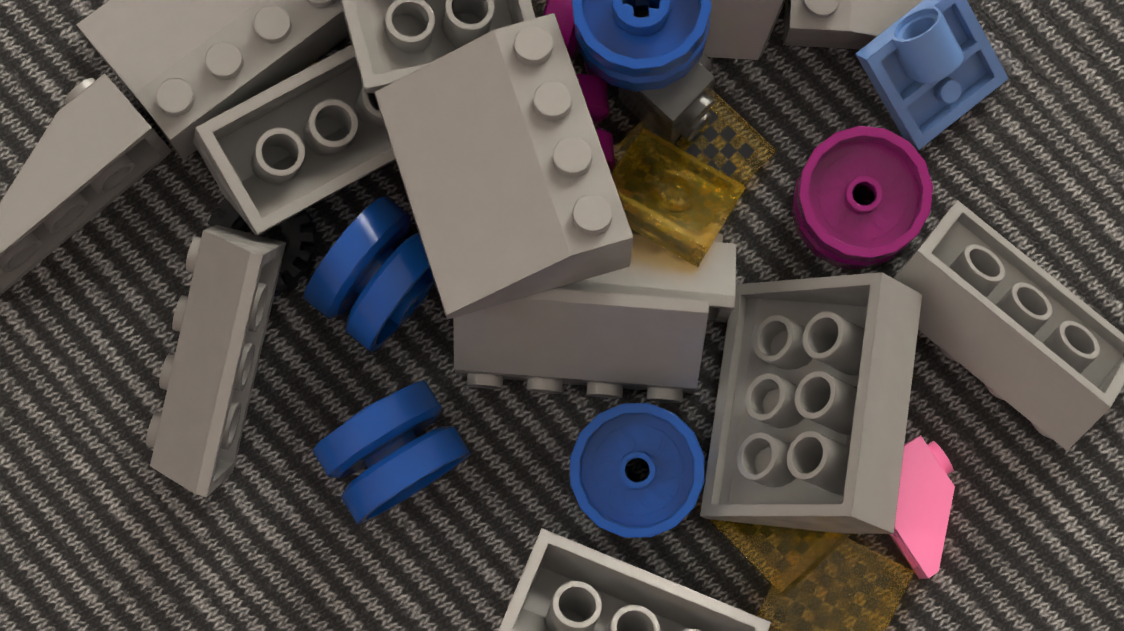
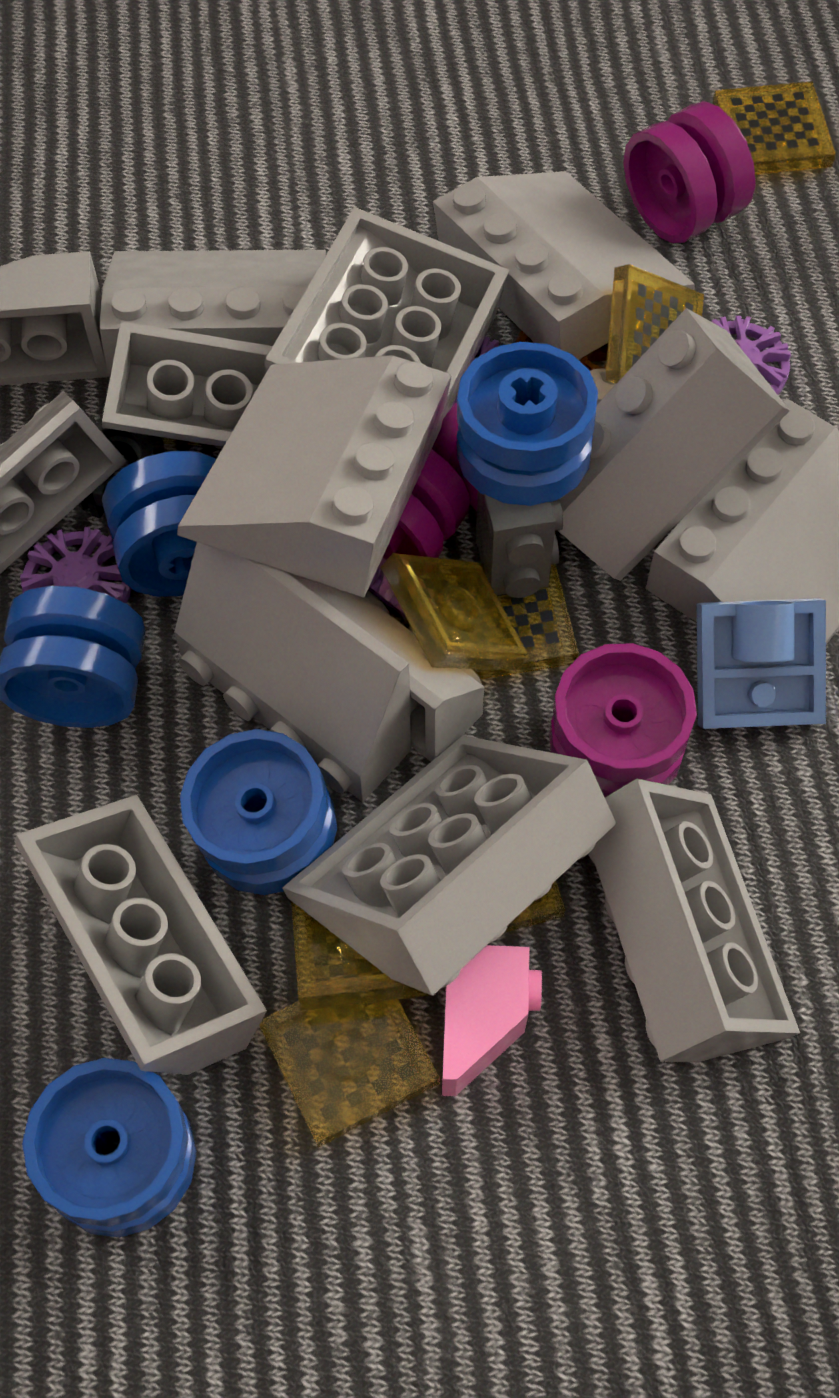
camera: 35 degrees right, 20 degrees down
none -> medium lavender wheel [20,527,132,603]

